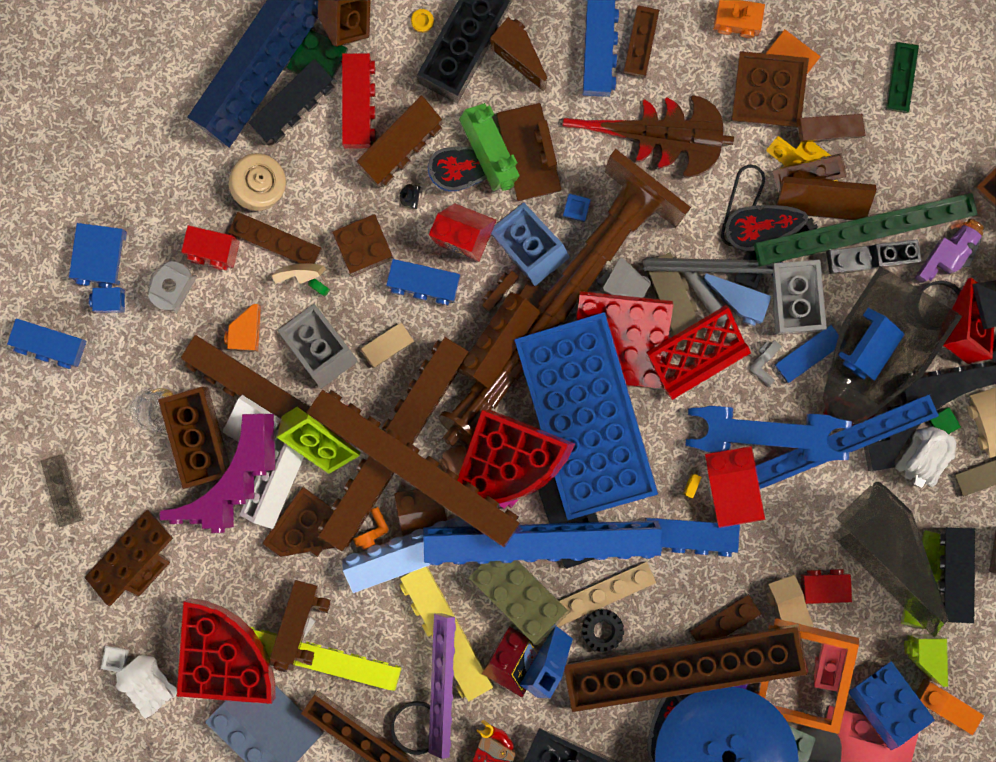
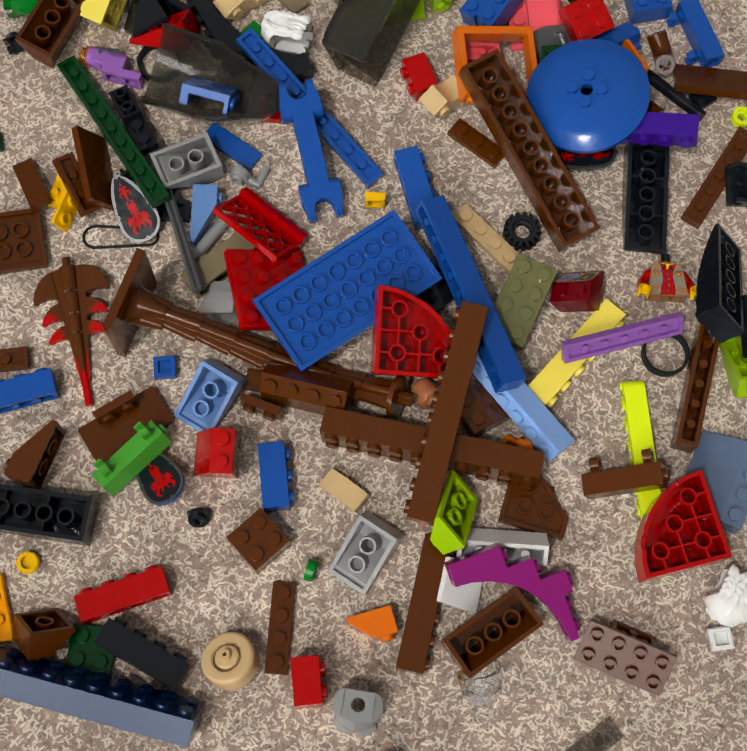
camera: 110 degrees left, 15 degrees down
tan slope [272,263,326,284] -> none
reddish brown slope [356,95,443,188] -> none
blue slope [520,626,573,699] -> none
red slope [705,446,766,528] -> none

